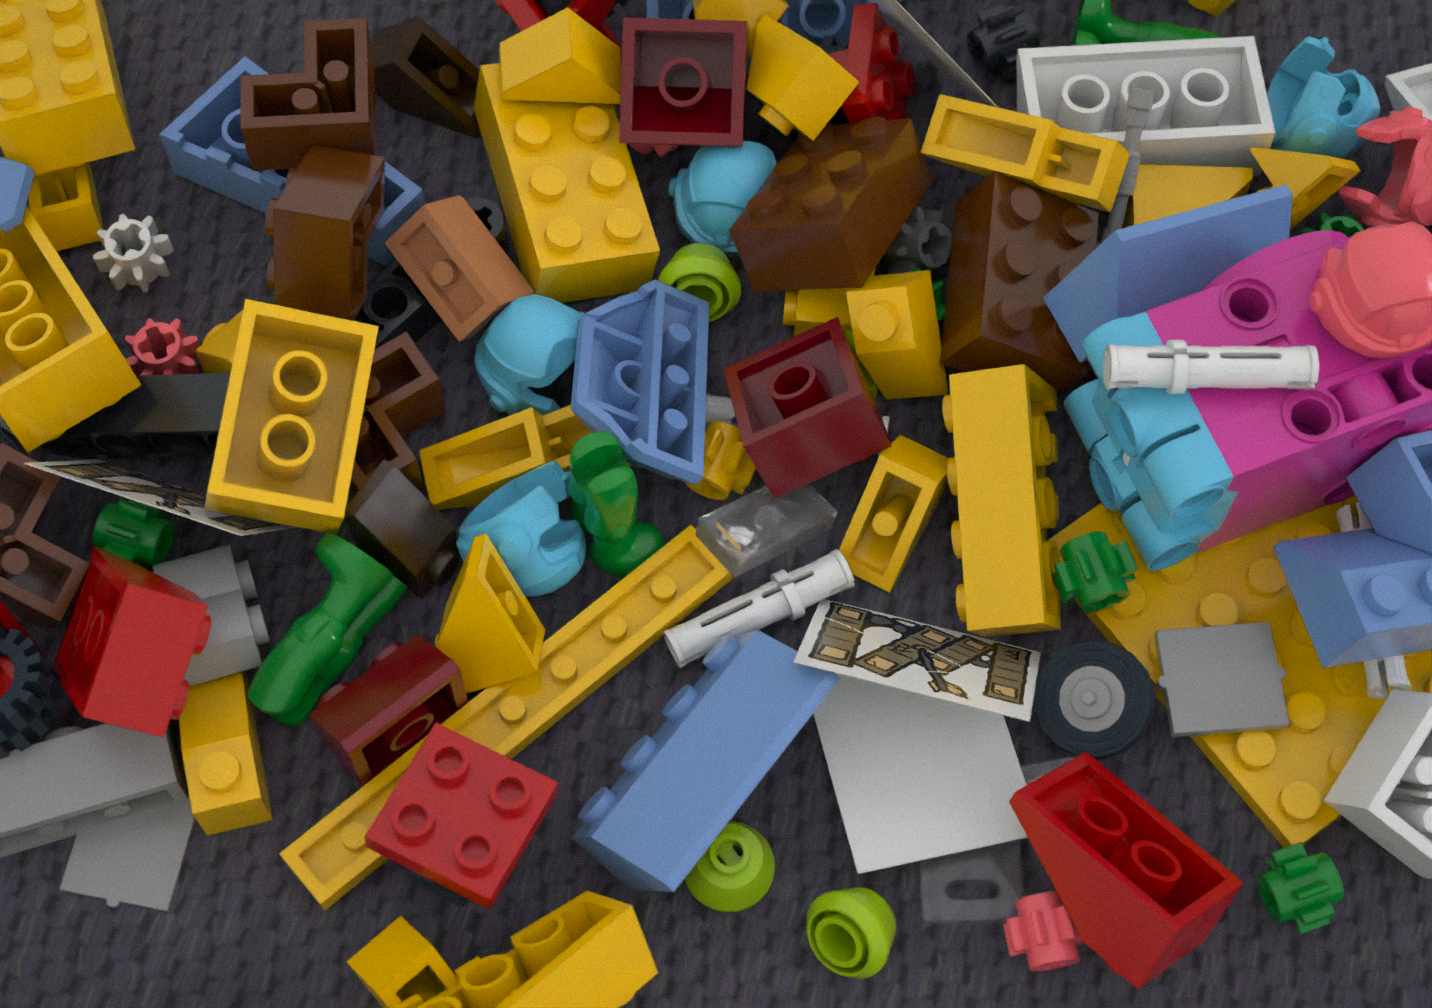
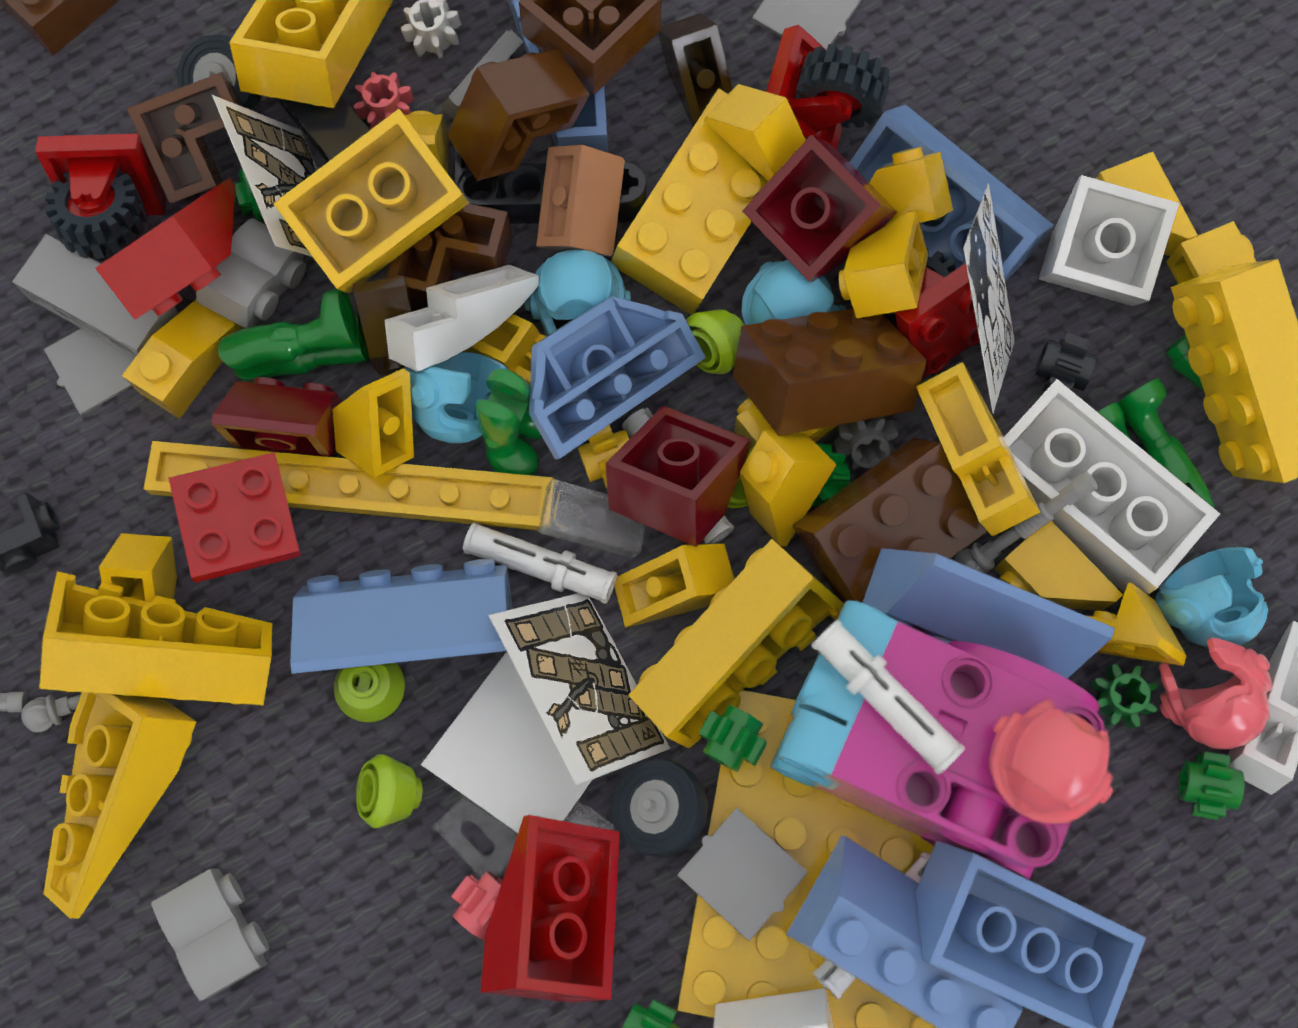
camera: 50 degrees right, 10 degrees up
none -> white slope [385,265,539,372]
none -> light grey tile [442,30,523,119]

